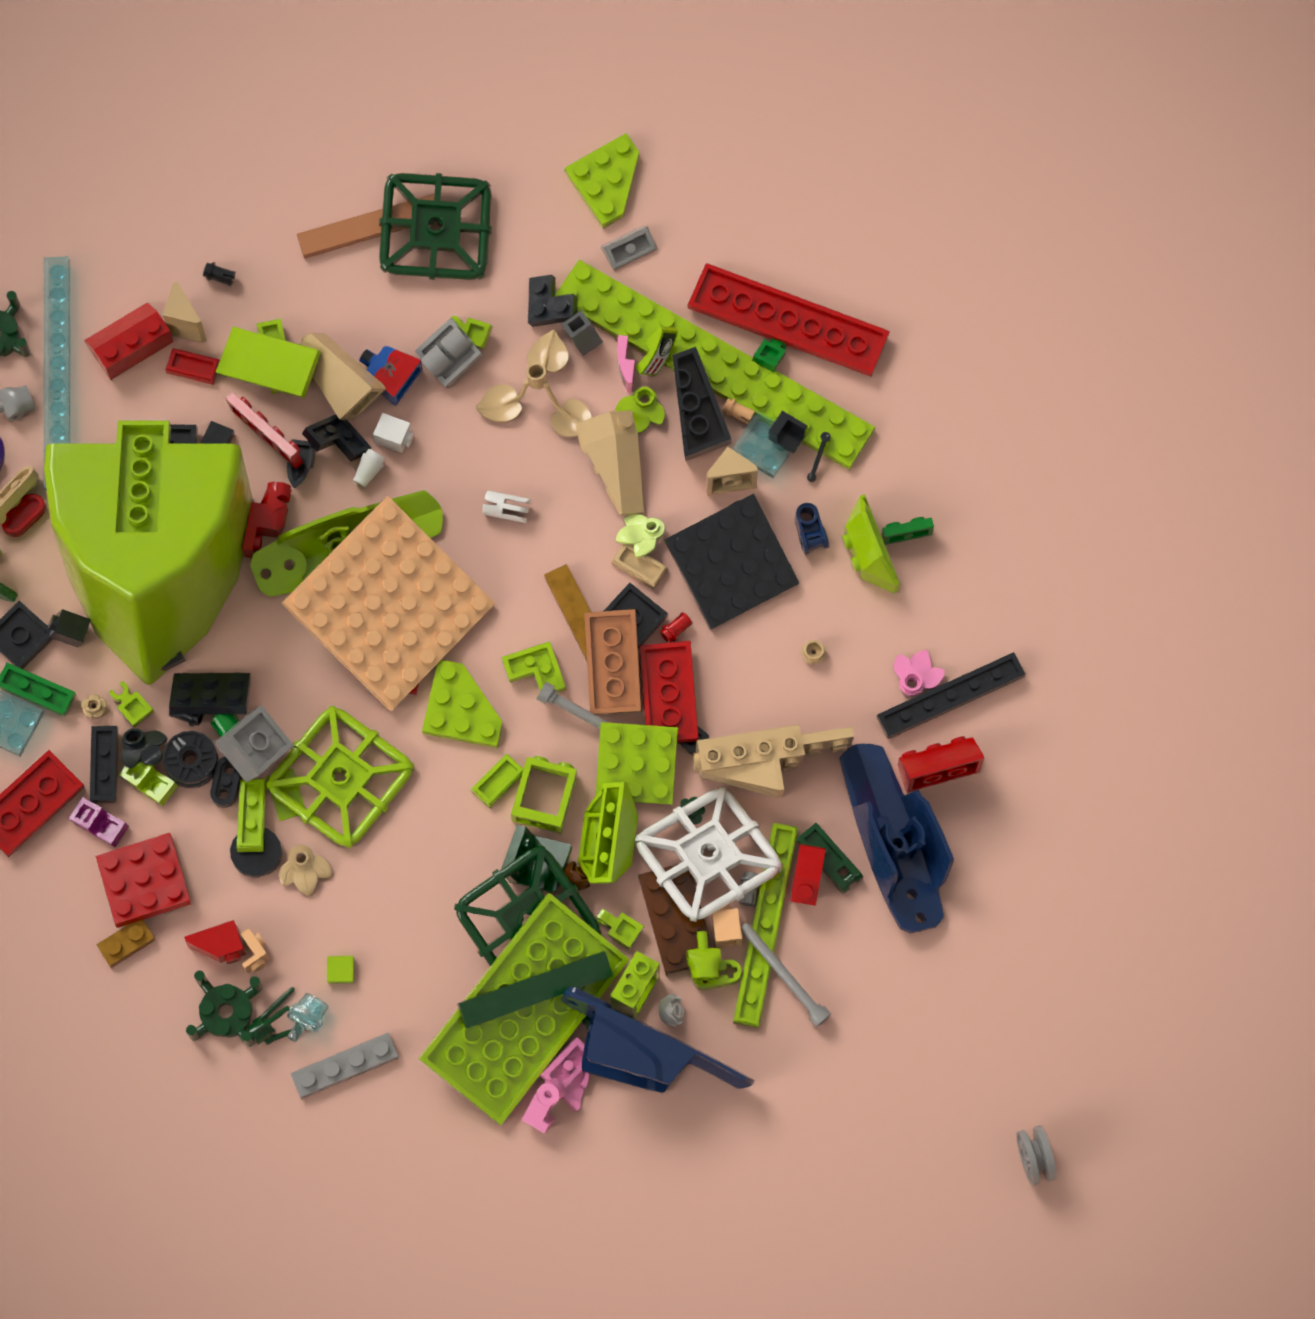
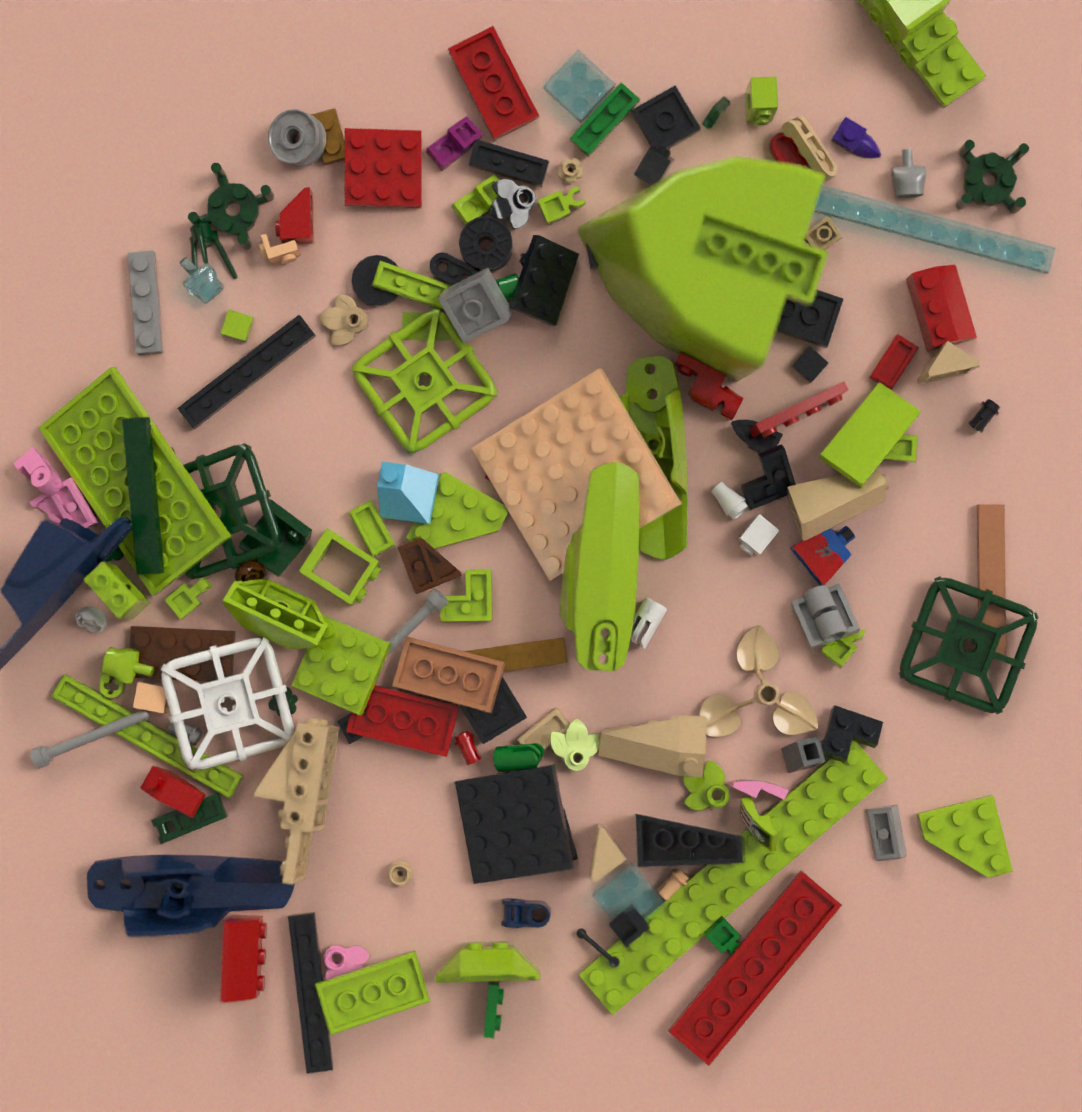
camera: 105 degrees right, 15 degrees up
none -> black plate [178,314,316,429]
none -> light grey wheel [268,109,326,167]
none -> lime tile [315,950,430,1035]
none -> medium azure slope [377,462,440,525]
none -> reddish brown wing [397,536,462,594]
none -> green arm [493,743,544,772]
none -> lime piece [559,462,640,671]

